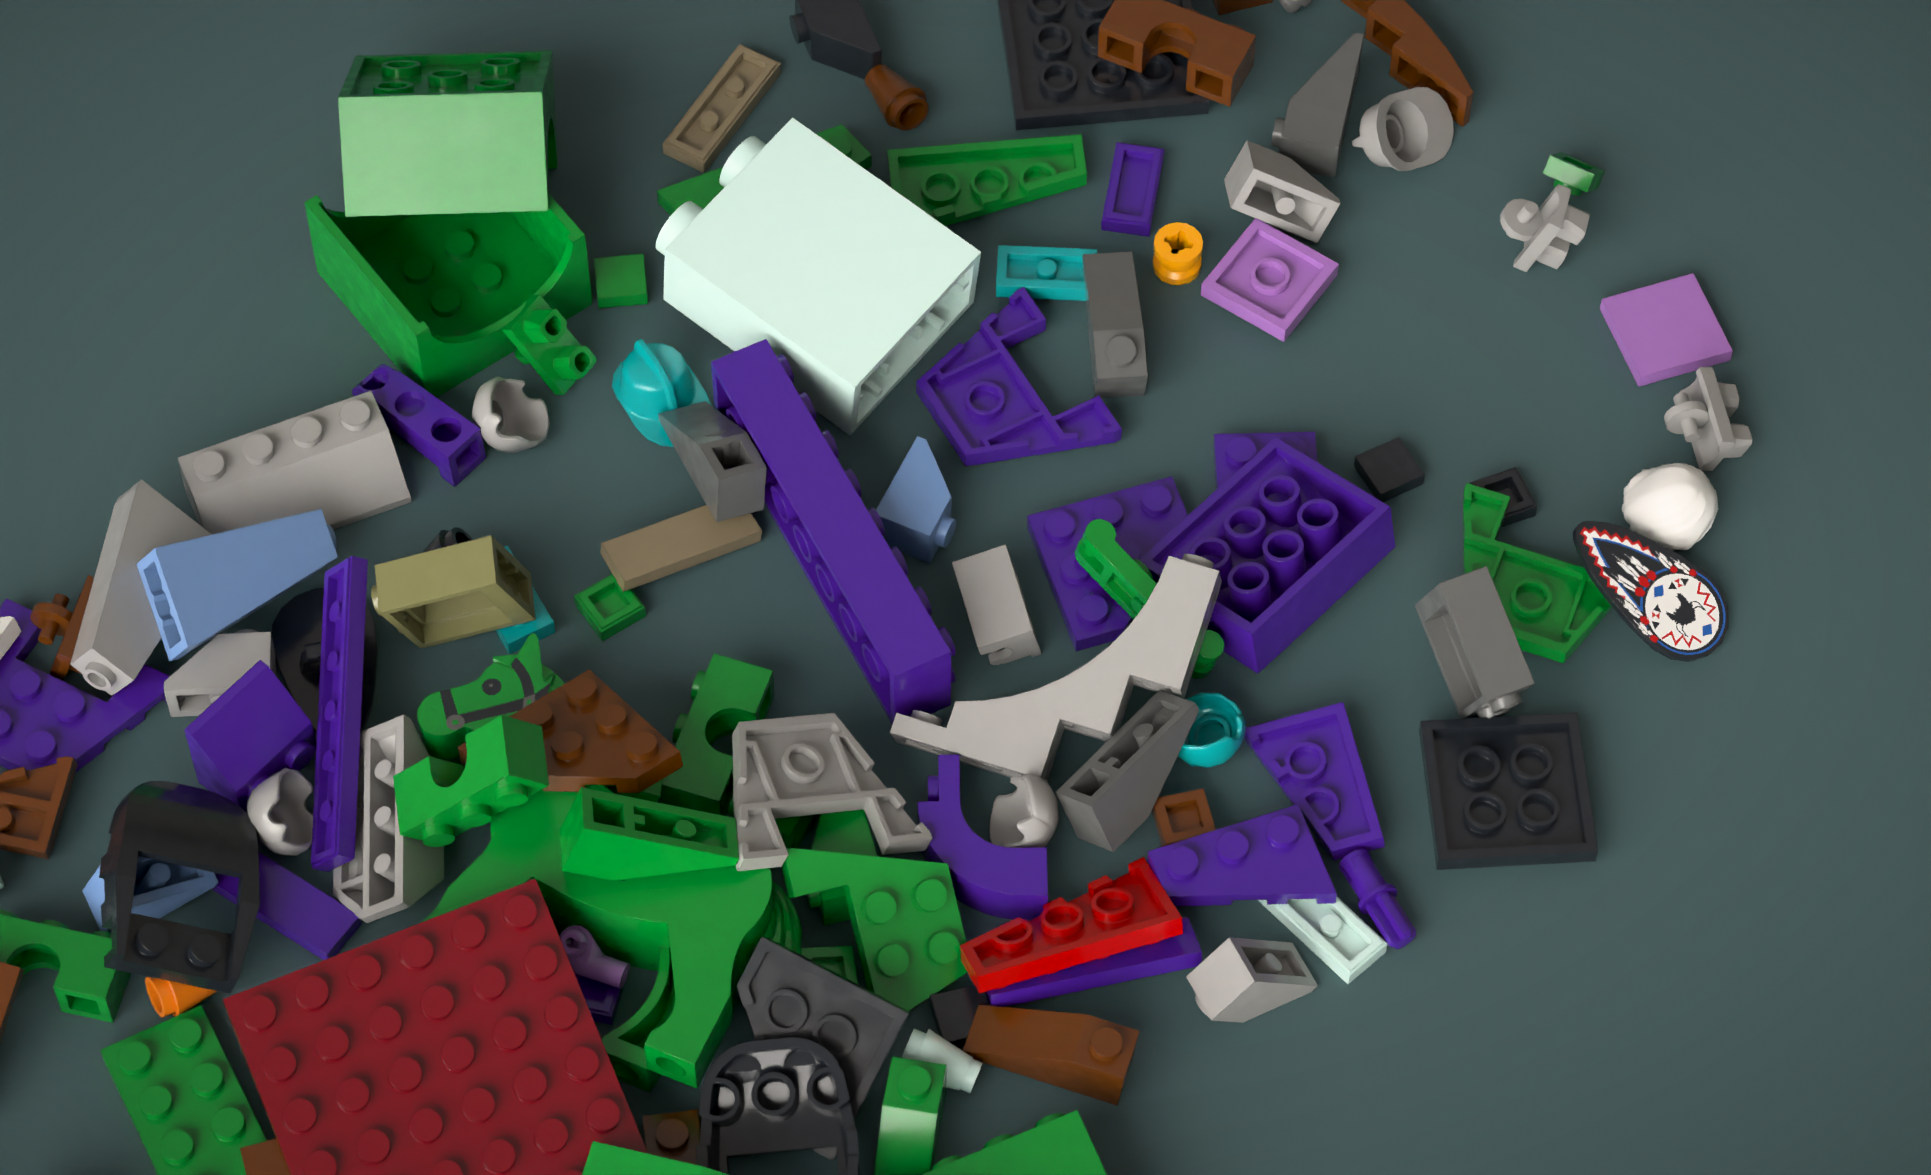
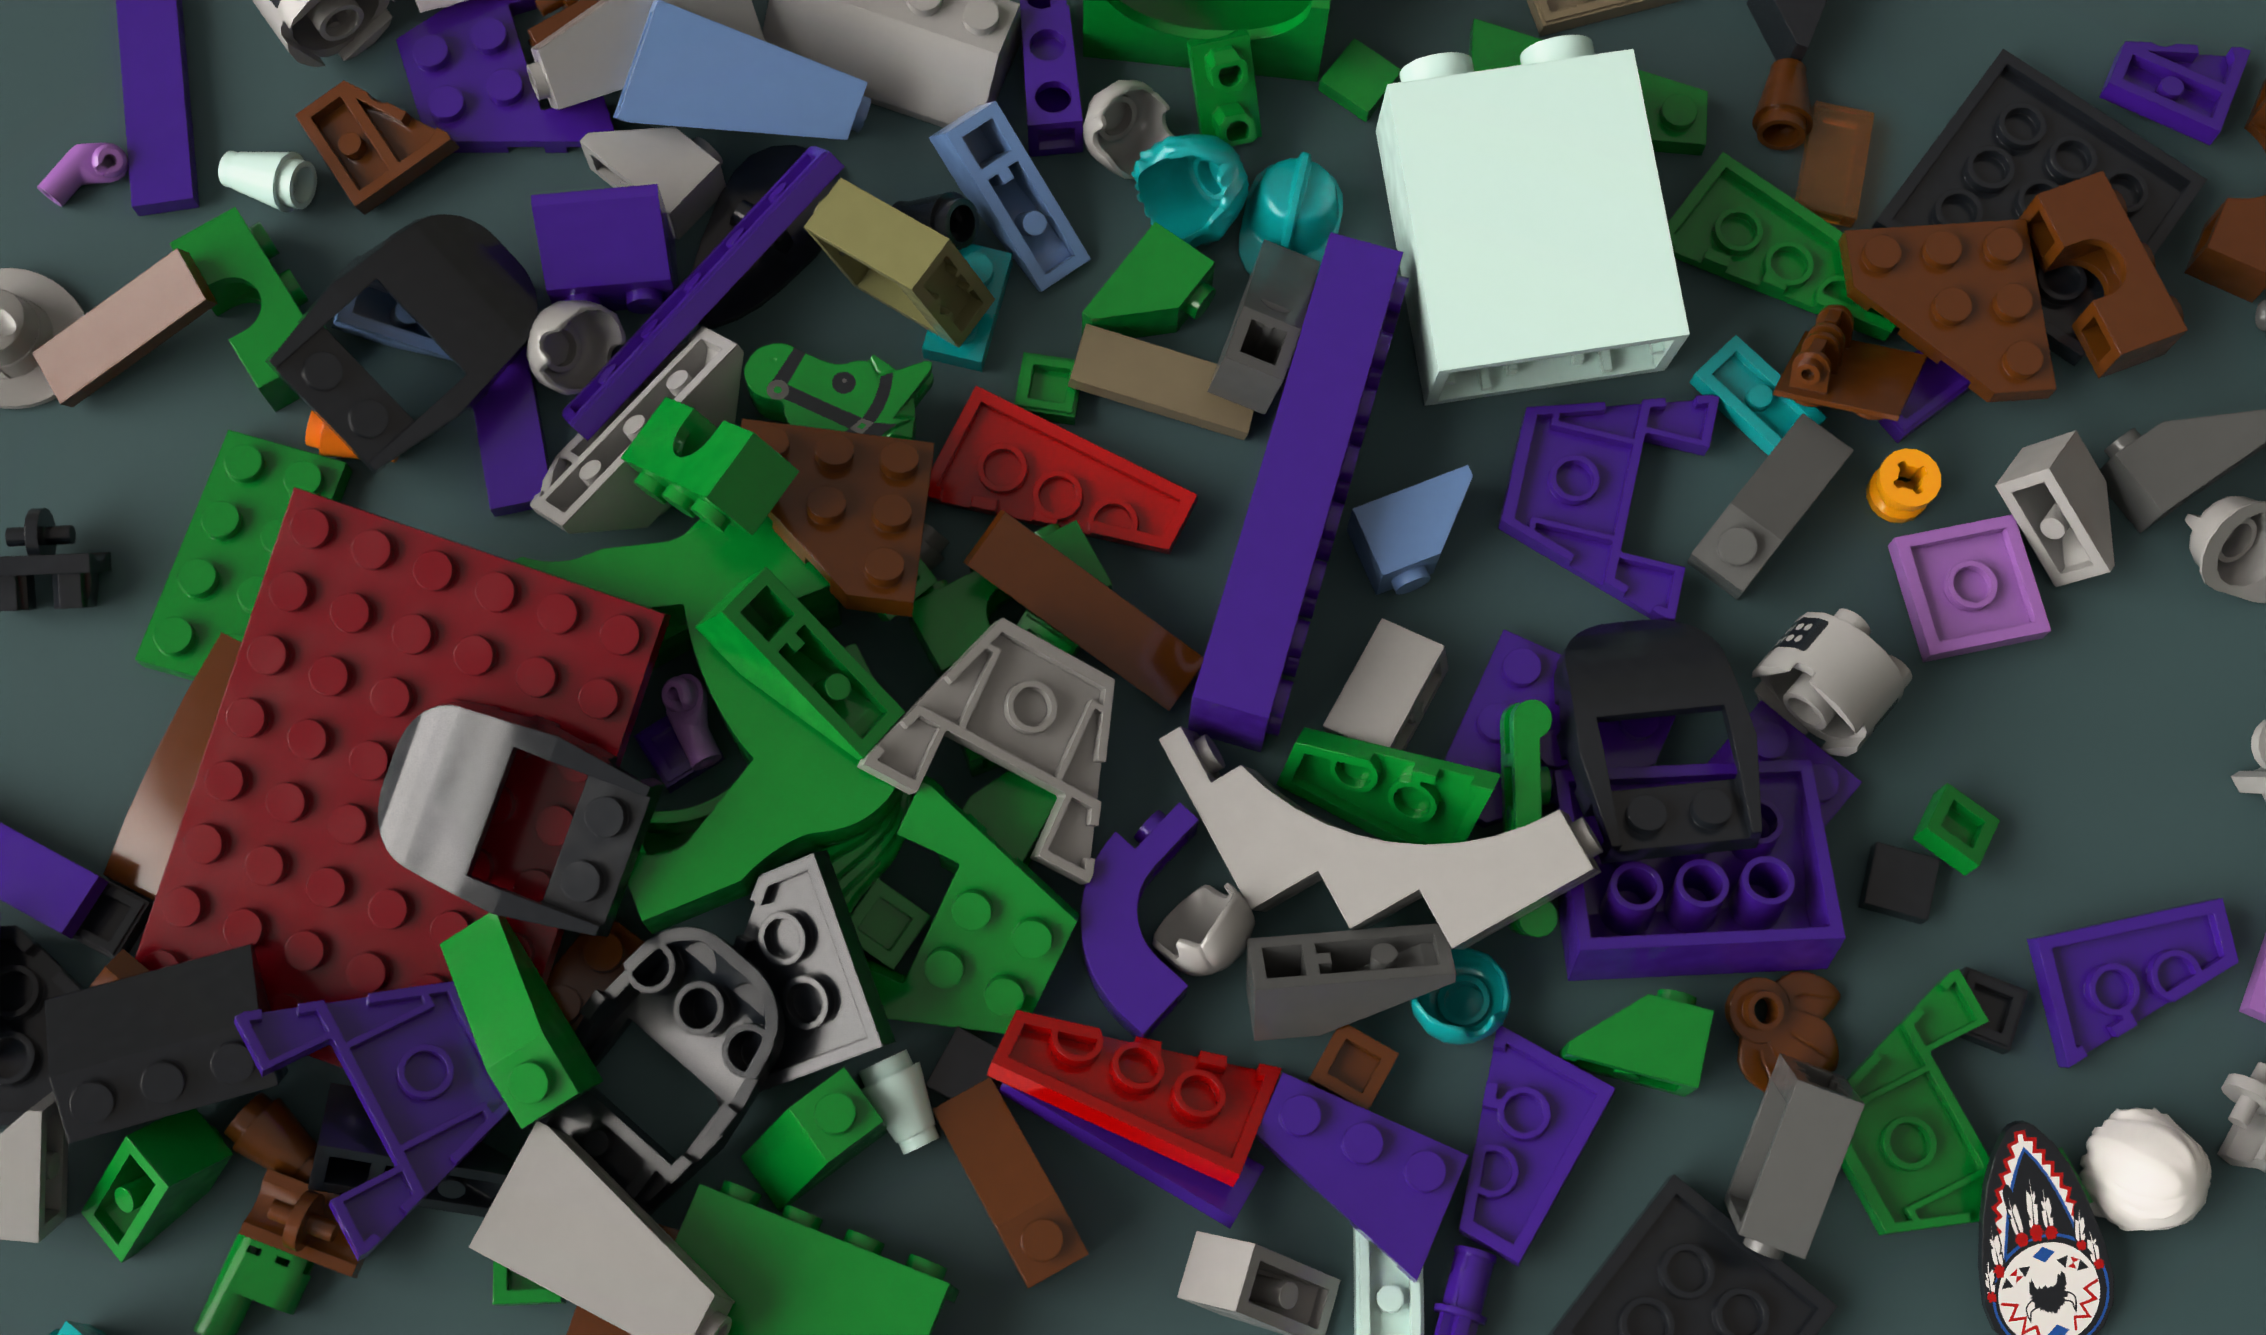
camera: 40 degrees right, 15 degrees up
none -> black slope [378,701,664,937]
none -> red wing [928,386,1198,555]
none -> medium blue slope [929,101,1091,292]
none -> reddish brown tile [963,510,1204,711]
none -> green slope [1082,222,1216,338]
none -> teal hair [1131,134,1249,248]
none -> green wing [1276,727,1501,845]
none -> black slope [1554,620,1762,864]
none -> green slope [1558,989,1714,1097]
none -> reddish brown plate [1725,971,1841,1093]
none -> light grey brick [1752,608,1912,757]
none -> reddish brown hinge [1773,305,1927,421]
none -> clear orange tile [1795,101,1875,228]
none -> reddish brown plate [1839,219,2057,402]
none -> green plate [1912,783,2000,876]
none -> dark purple wing [2027,898,2239,1068]

